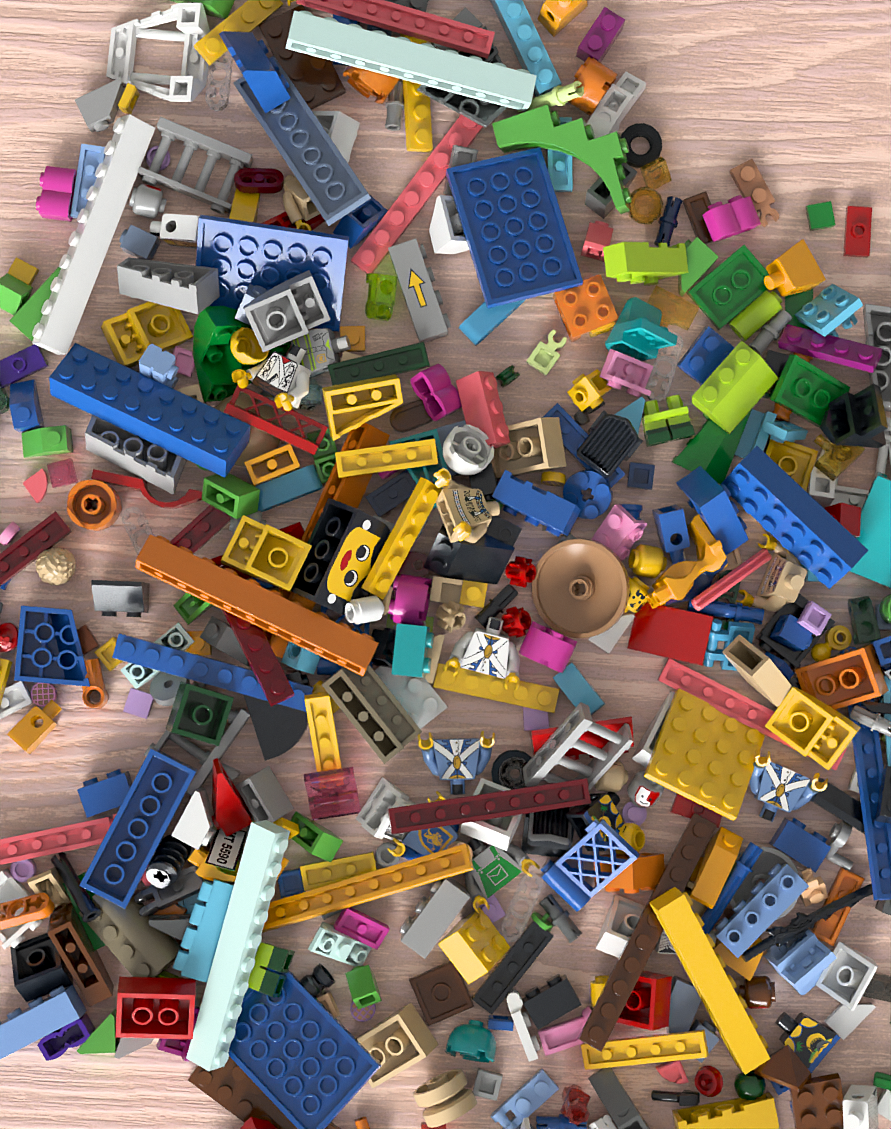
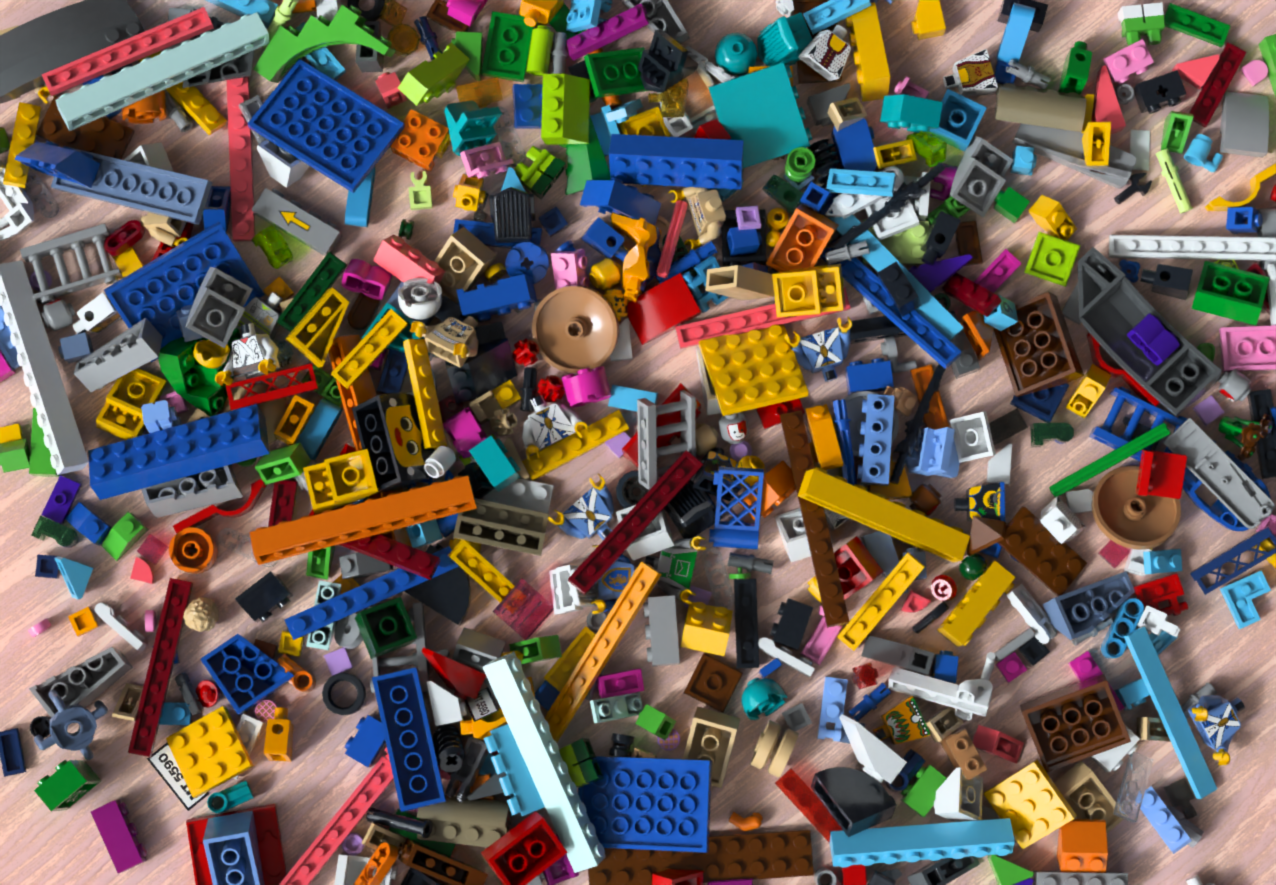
camera: 45 degrees left, 5 degrees down
none -> black tyre [322,673,366,716]

